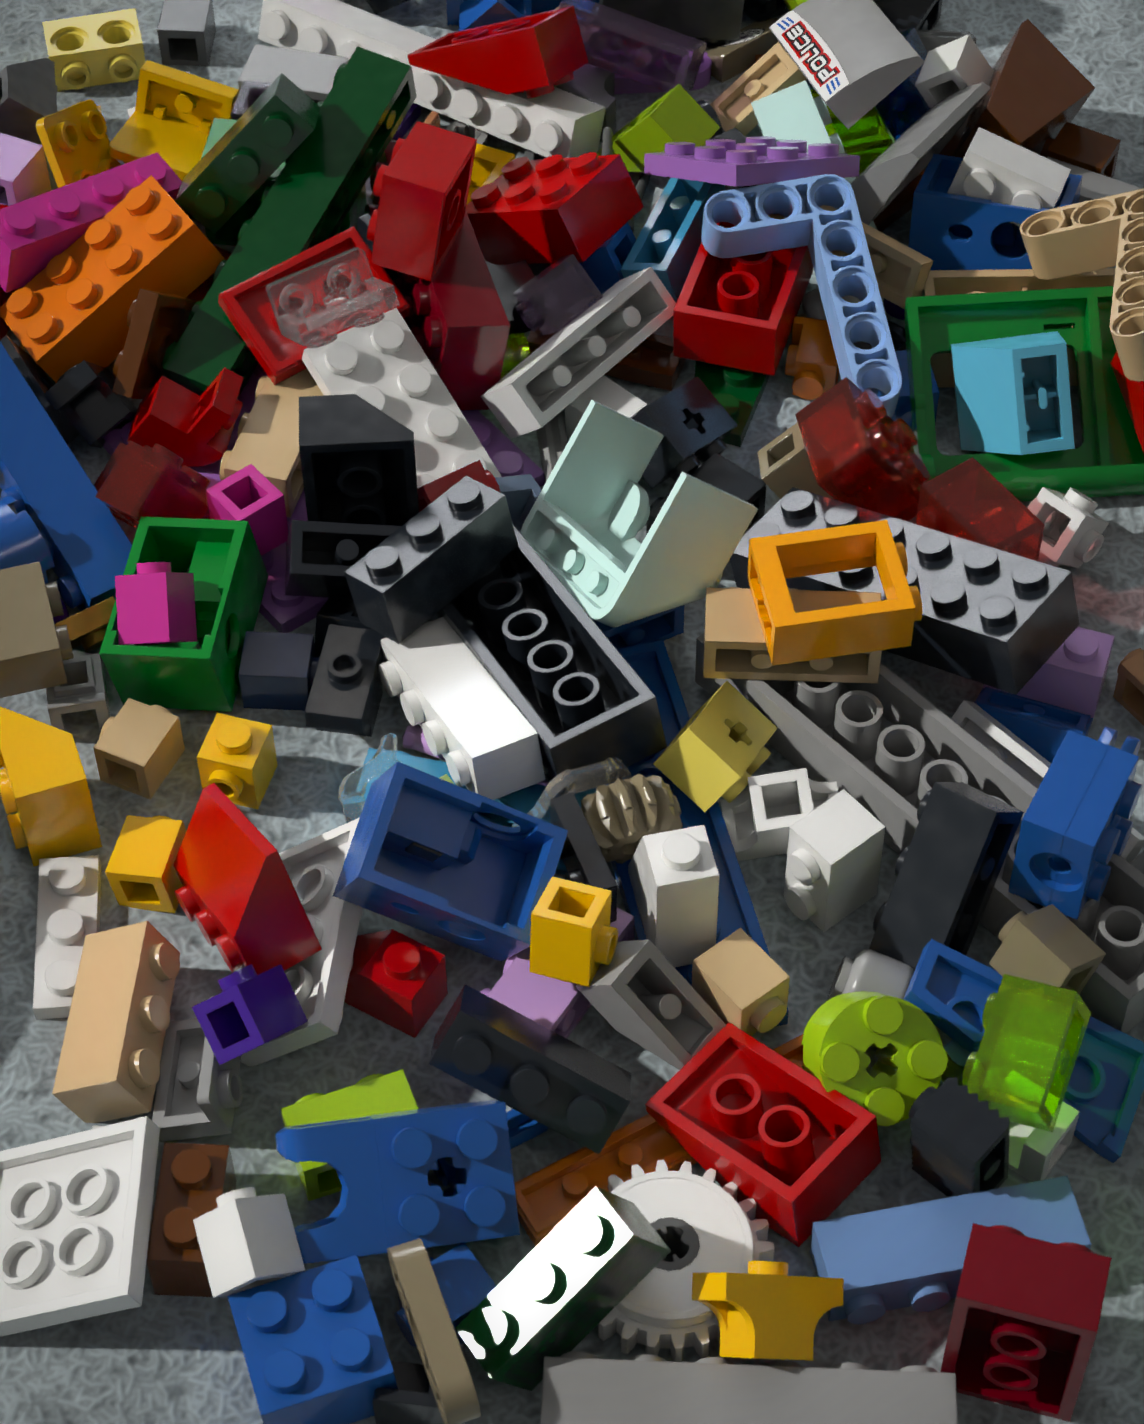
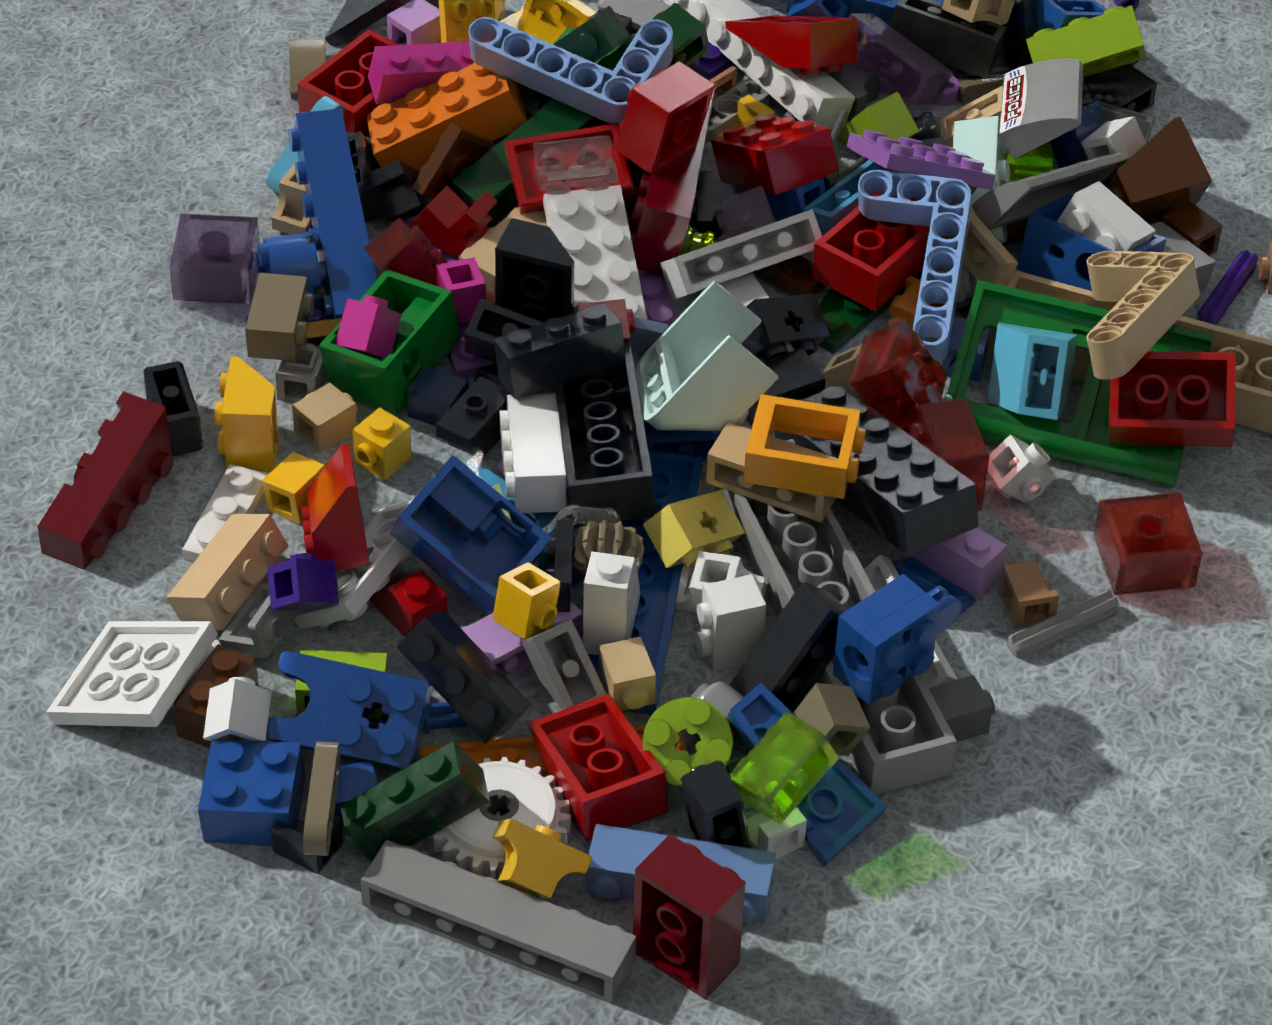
camera: 20 degrees right, 5 degrees down
none -> light blue beam [468,17,673,126]

